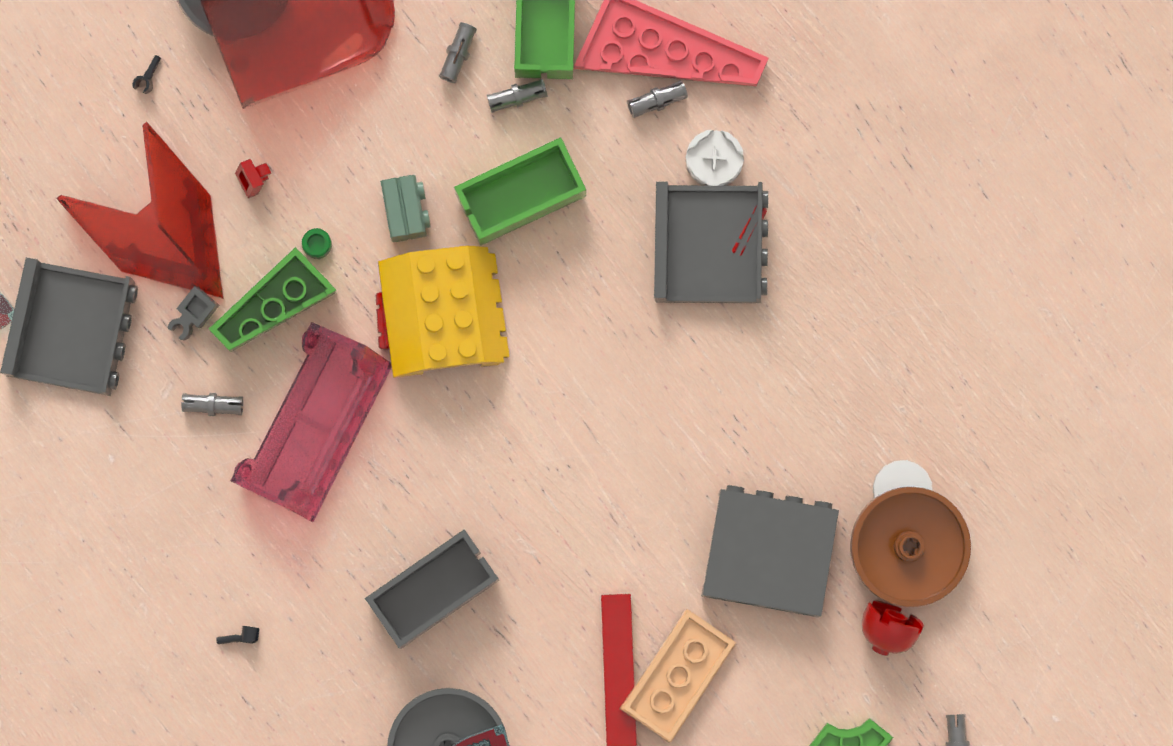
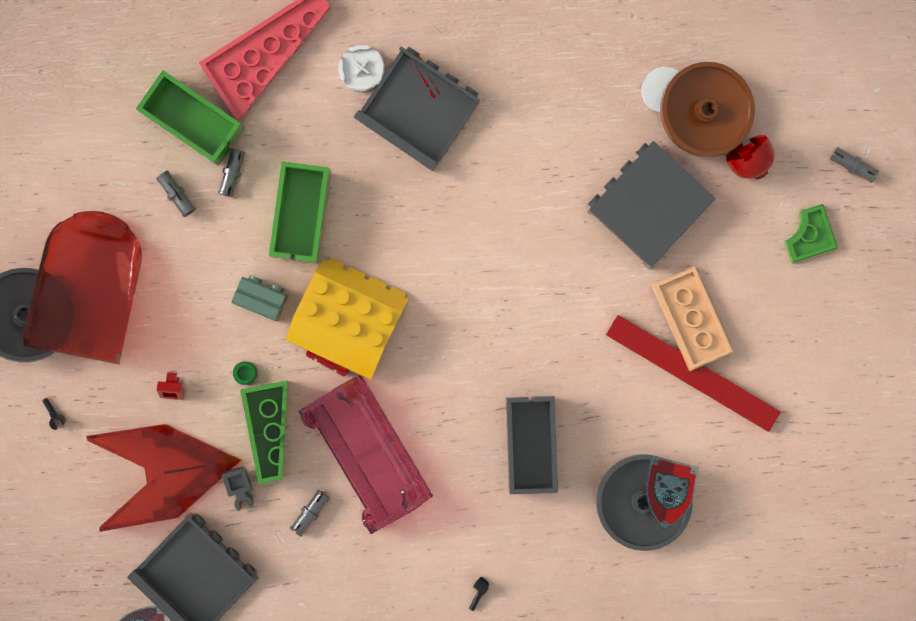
camera: 55 degrees left, 5 degrees up
flat silver pin [627,80,688,118] -> none

